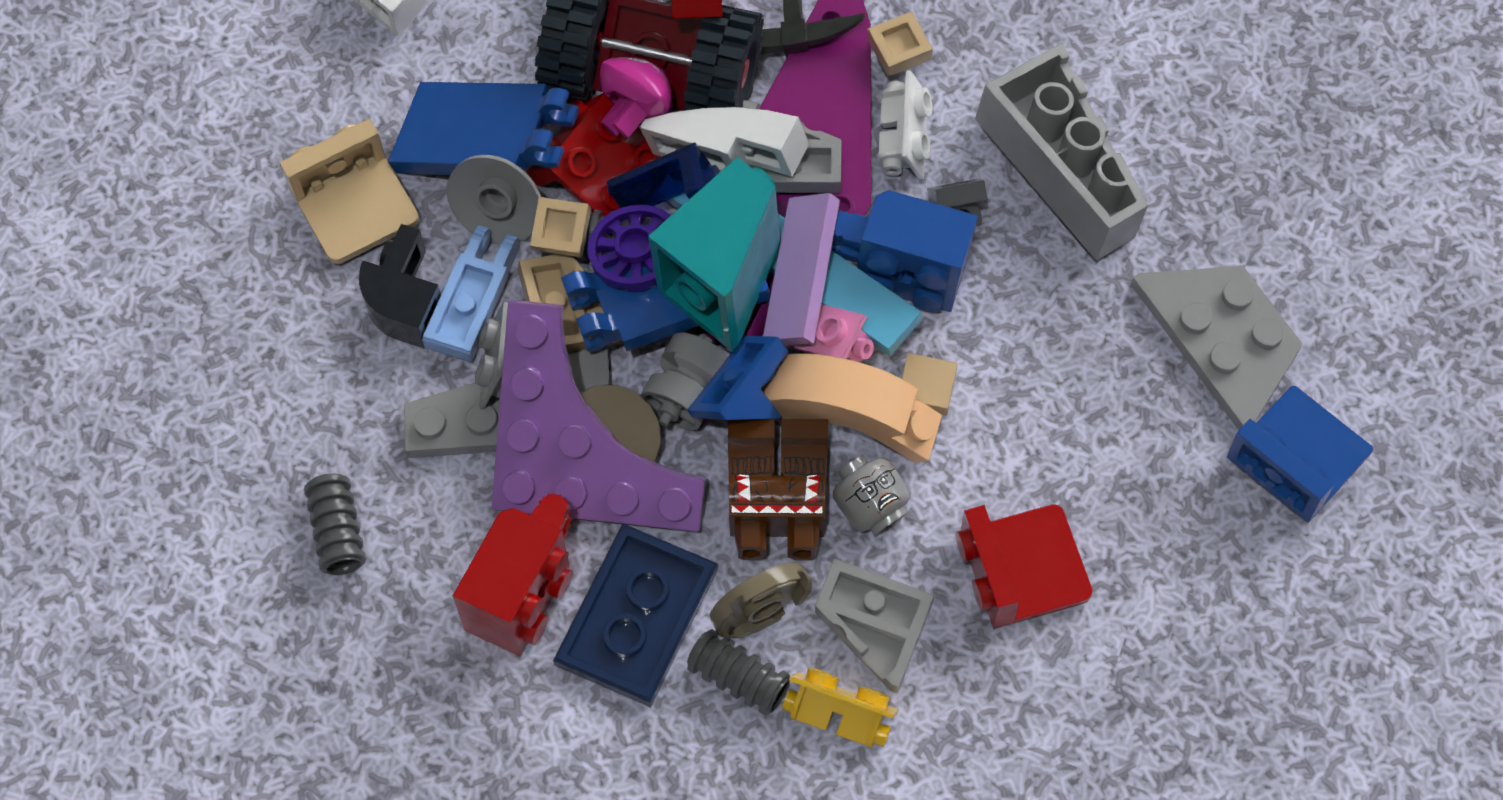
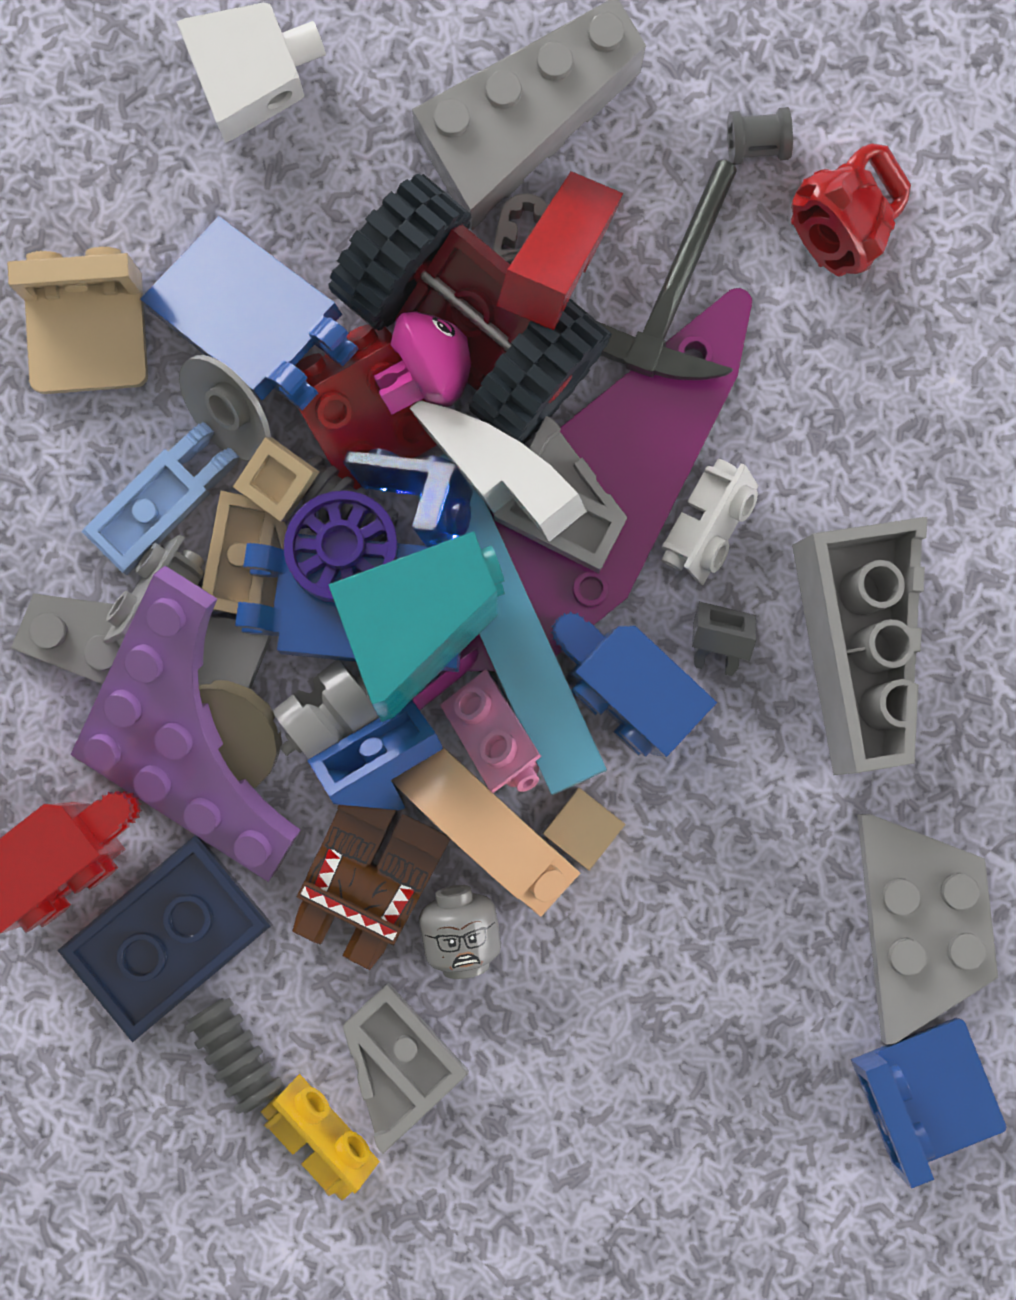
camera: 20 degrees right, 20 degrees up
black brick [359,224,441,349] -> none
dark tan tile [710,562,812,638] -> none
lavender tile [763,193,840,346] -> none
tan tile [867,11,933,77] -> none
red bracket [955,504,1093,629] -> none

